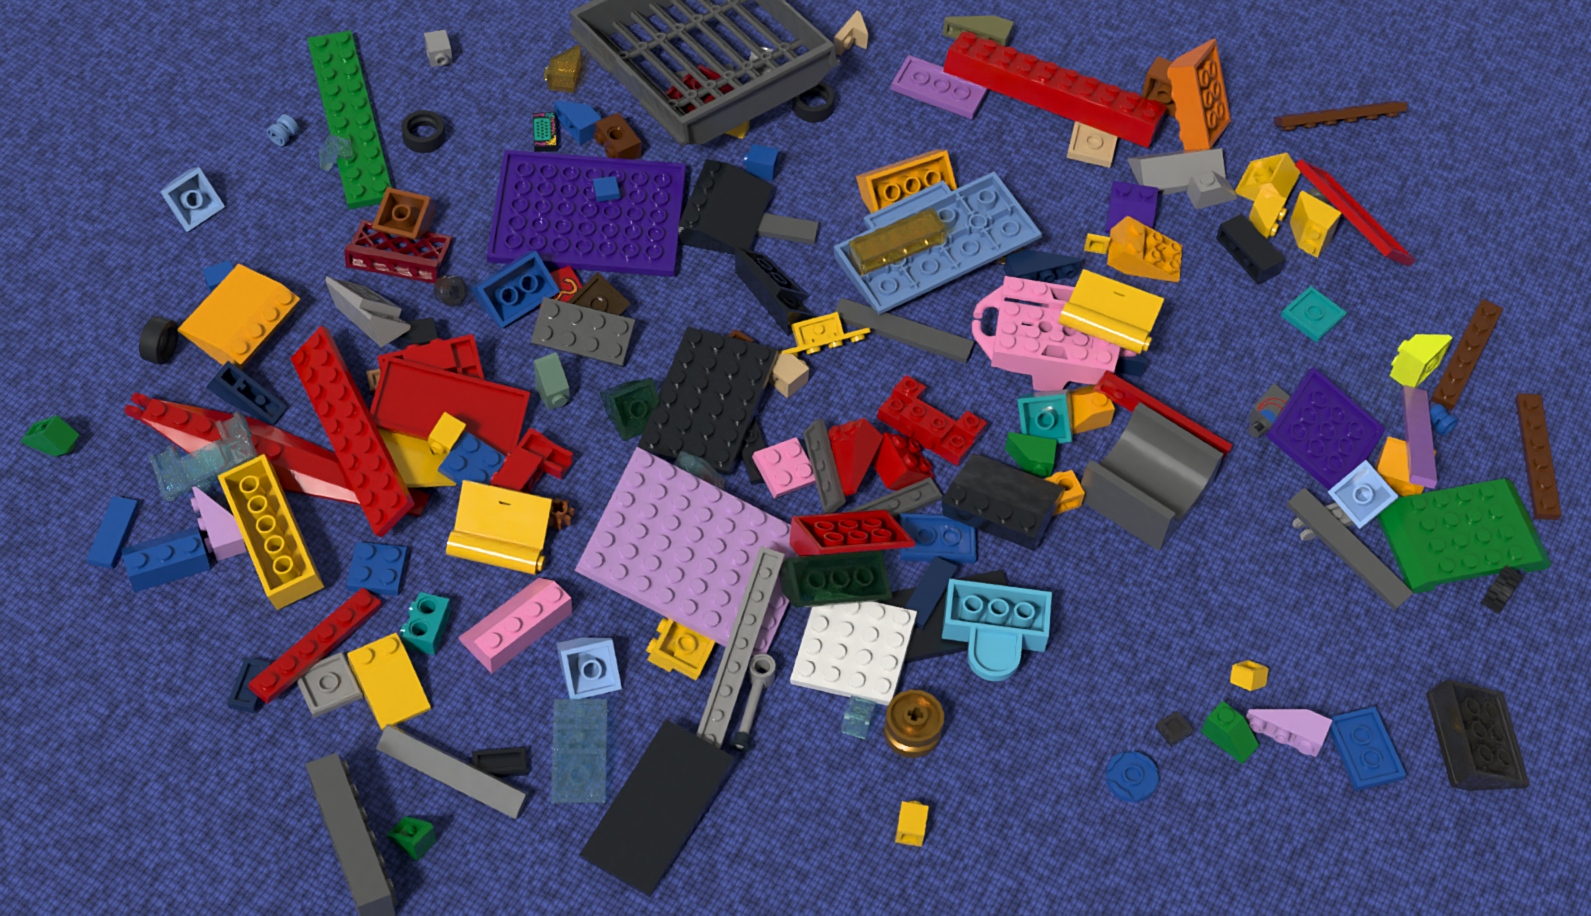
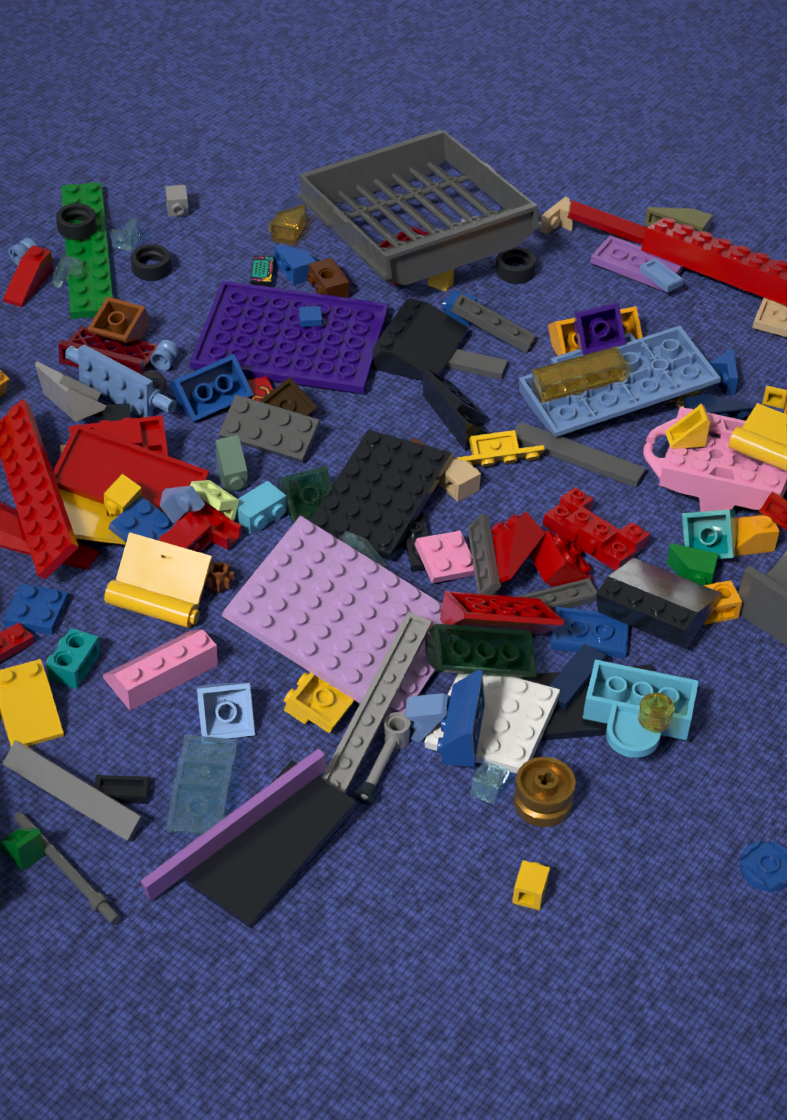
camera: 10 degrees right, 10 degrees down
none -> red slope [3,245,53,307]
none -> dark grey bar [14,812,121,925]
none -> black tyre [56,203,97,240]
none -> medium blue plate [65,345,176,418]
none -> clear light blue bracket [111,218,140,251]
none -> medium lavender tile [141,749,328,901]
none -> medium blue wheel [150,340,179,371]
none -> medium blue slope [160,486,205,523]
none -> yellowish green panel [190,480,239,521]
none -> medium azure brick [234,481,287,535]
none -> medium blue slope [405,693,448,743]
none -> blue slope [437,670,485,767]
none -> dark grey tile [451,294,536,353]
none -> red tile [567,200,647,245]
none -> dark purple slope [574,302,626,355]
none -> clear yellow head [637,692,675,733]
none -> medium blue tile [639,258,684,292]
none -> yellow slope [665,404,710,449]
none -> blue slope [709,349,738,395]

